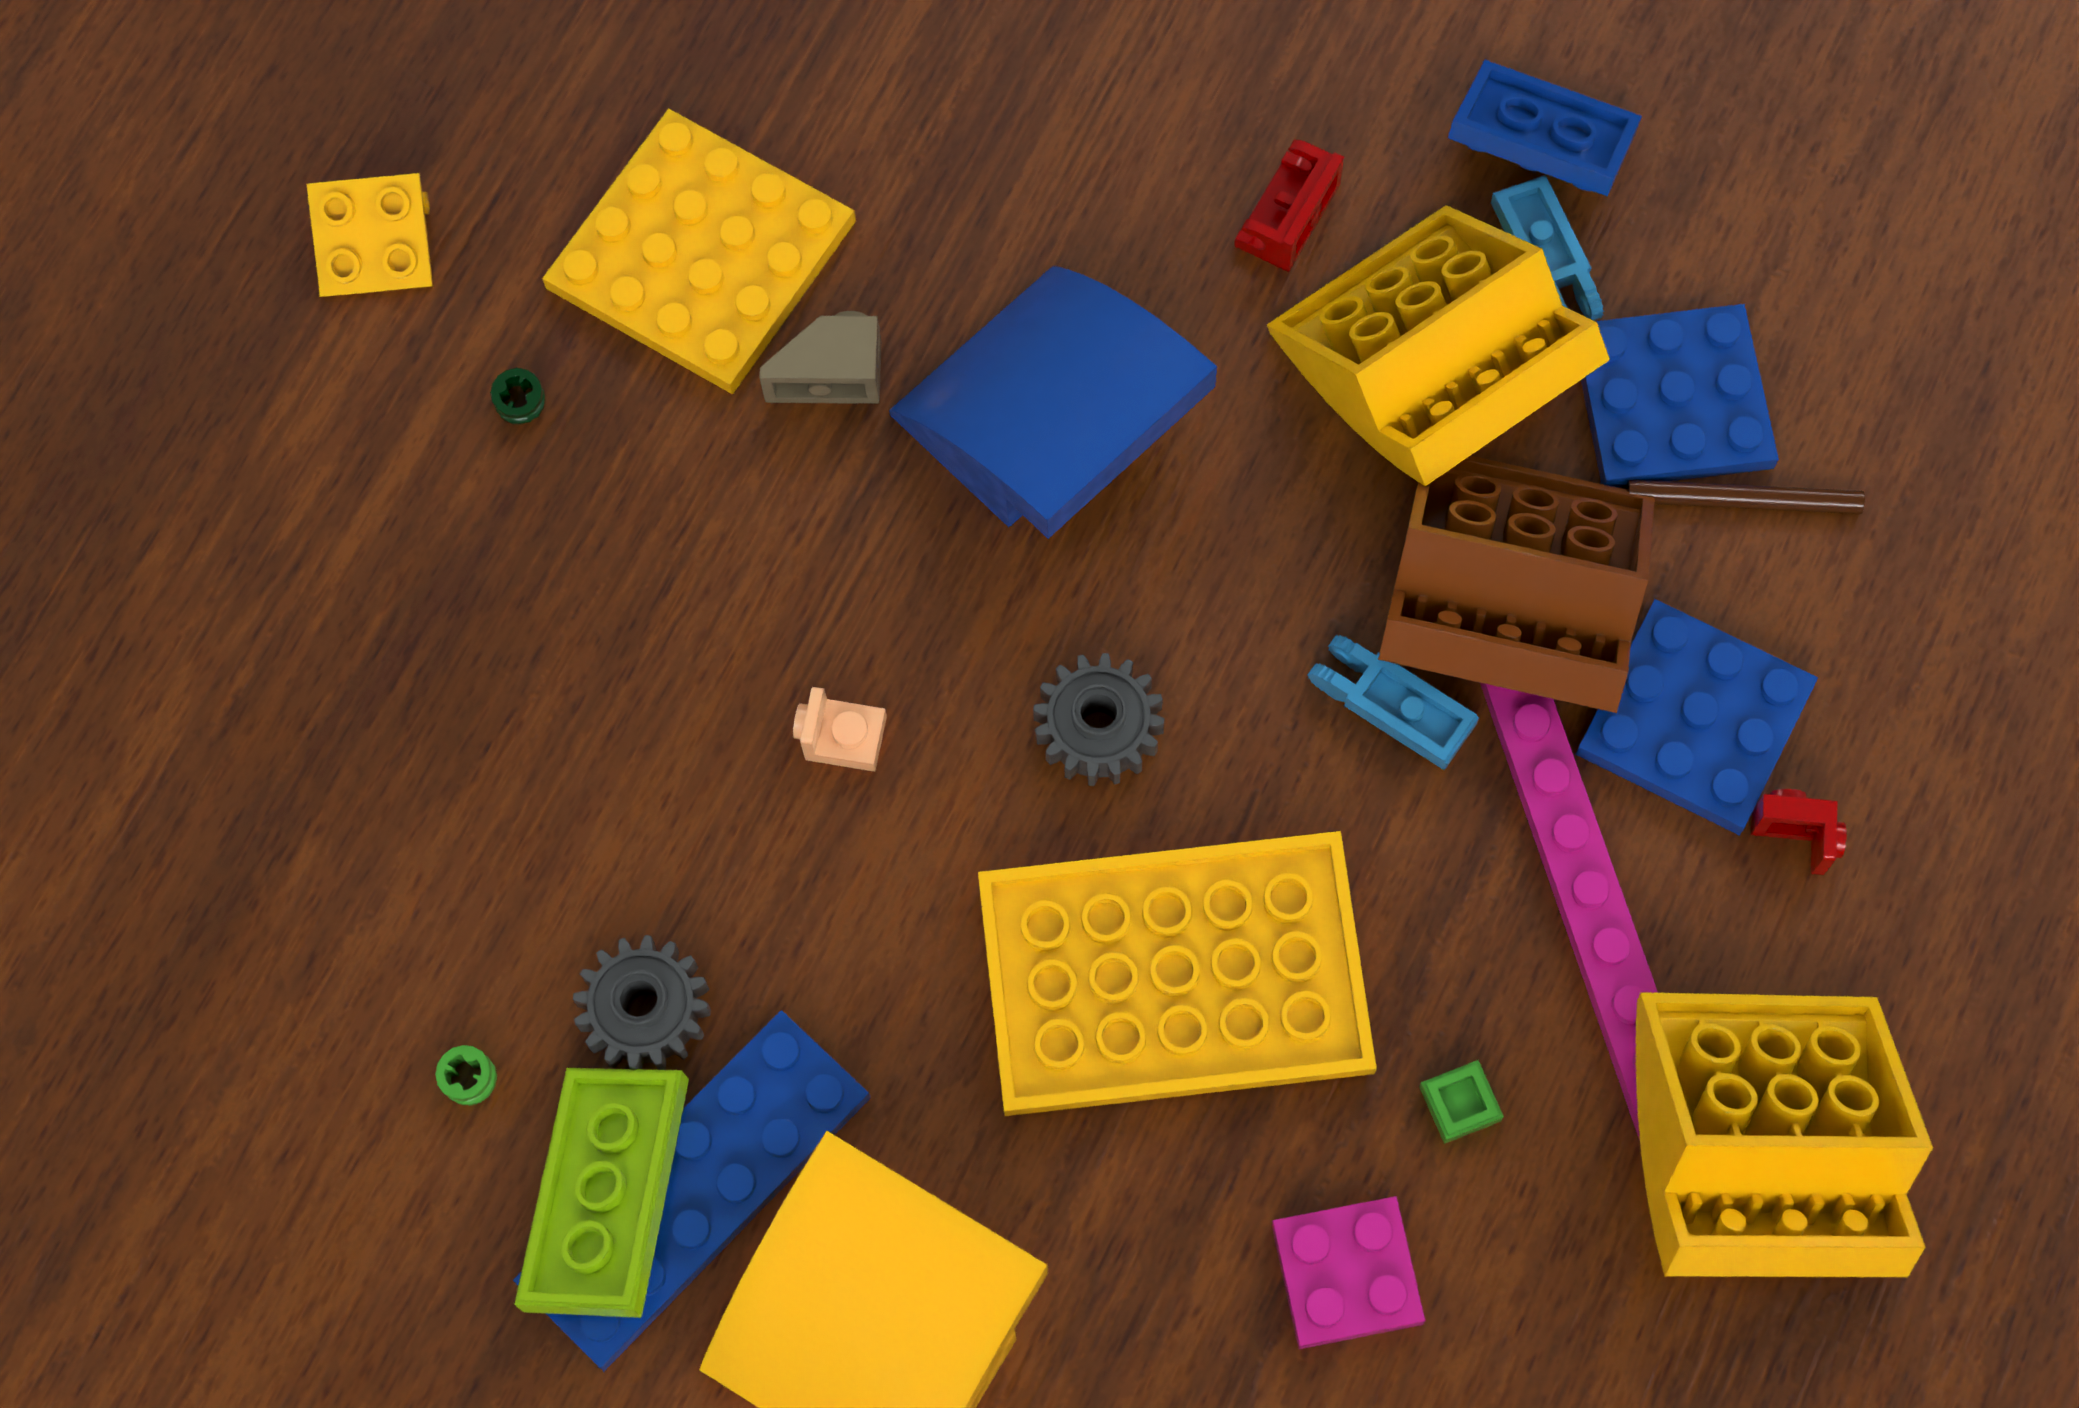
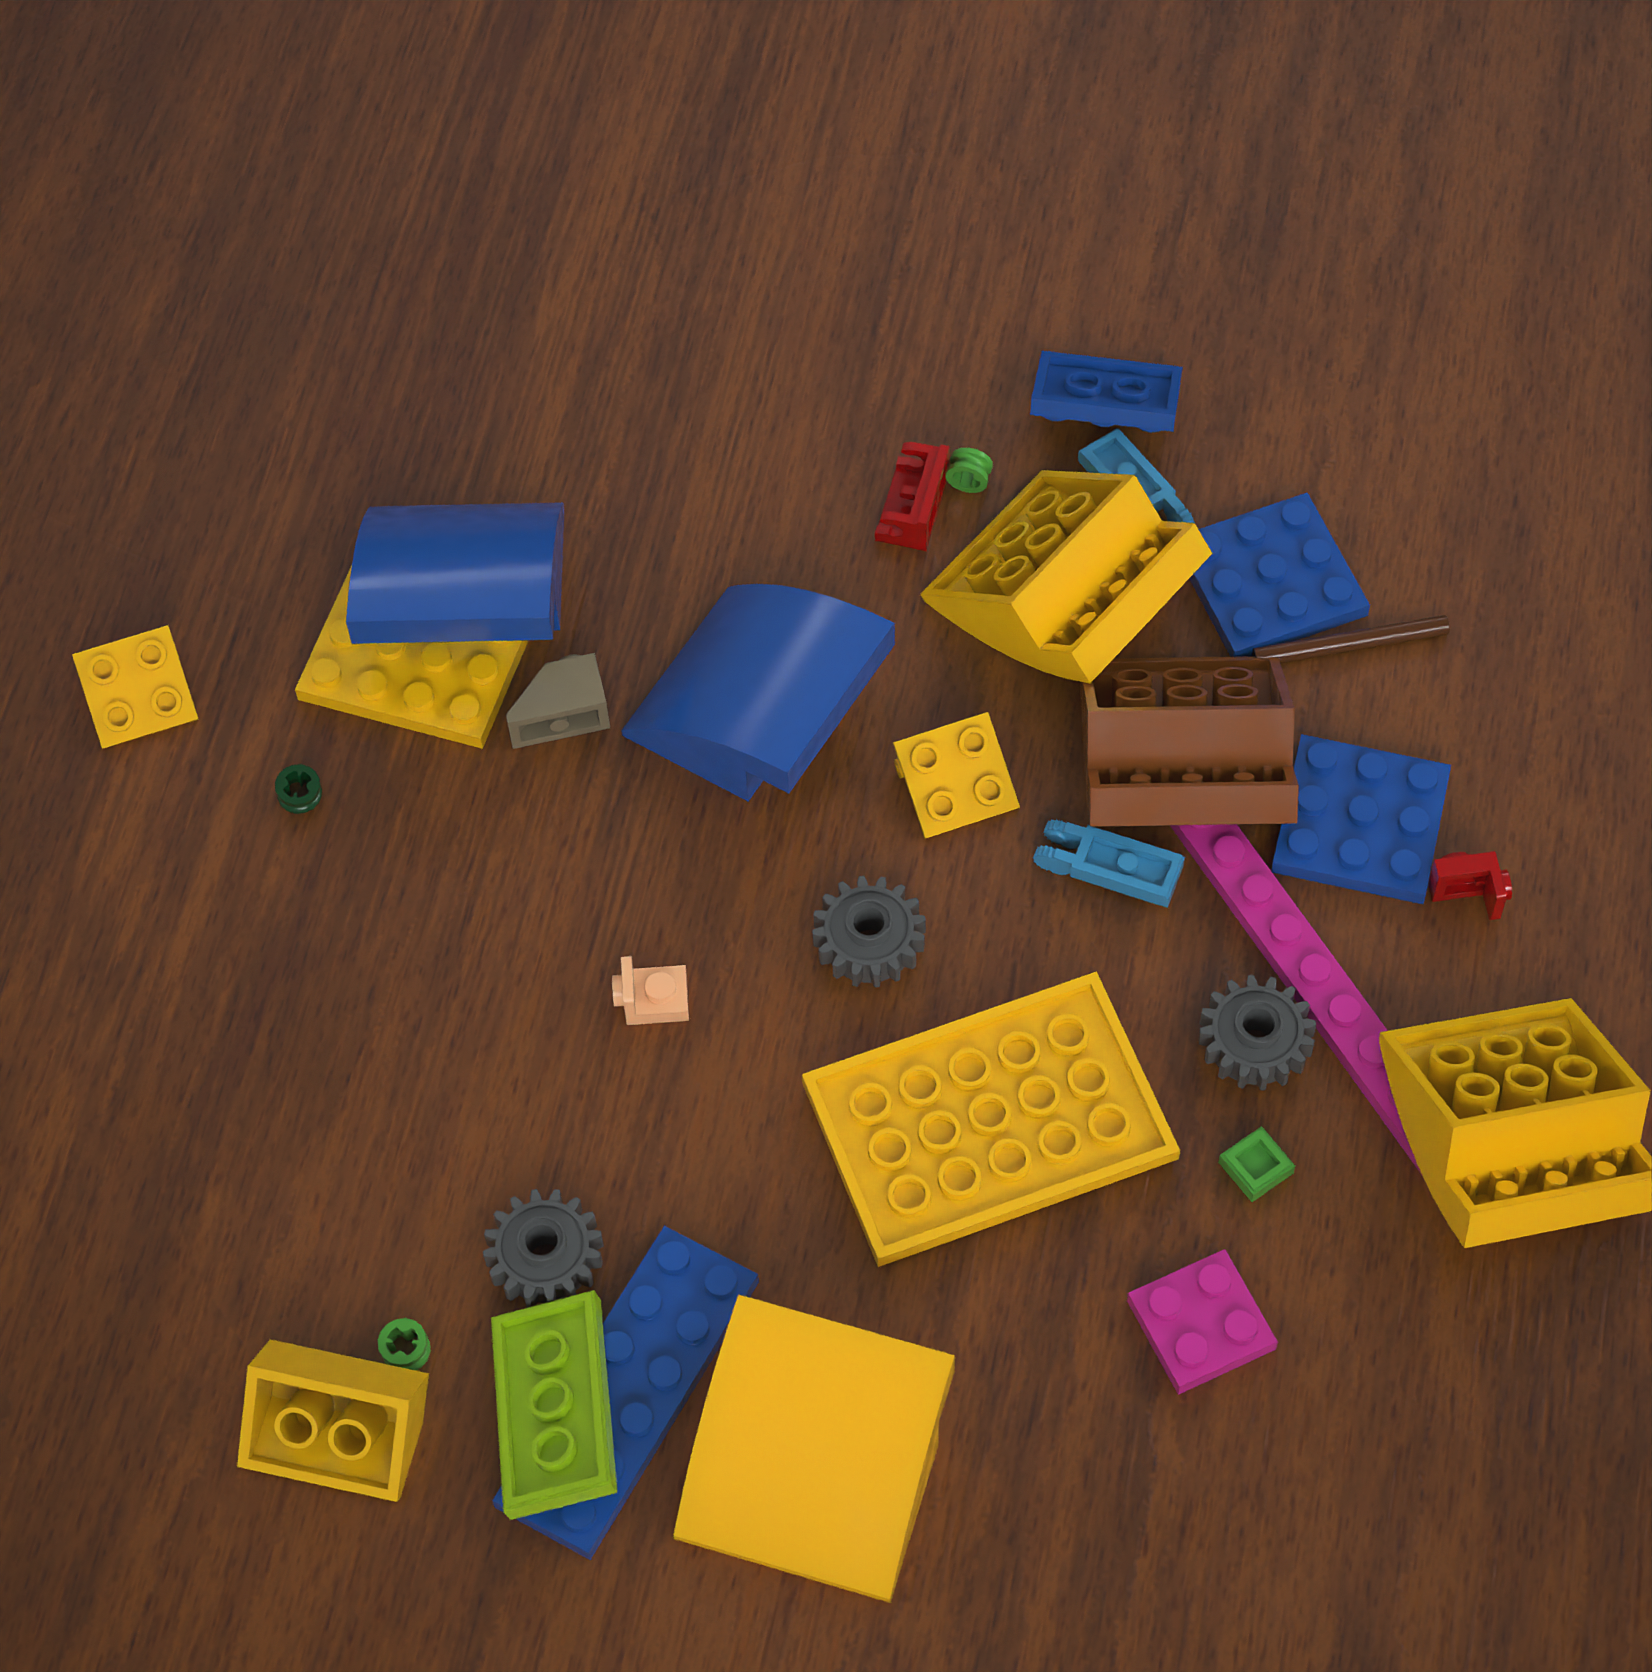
camera: 15 degrees left, 10 degrees down
none -> yellow slope [237,1339,429,1502]
none -> blue slope [346,503,564,644]
none -> yellow hinge [893,712,1020,839]
none -> bright green bush [946,447,993,493]
none -> dark grey gear [1198,975,1316,1091]

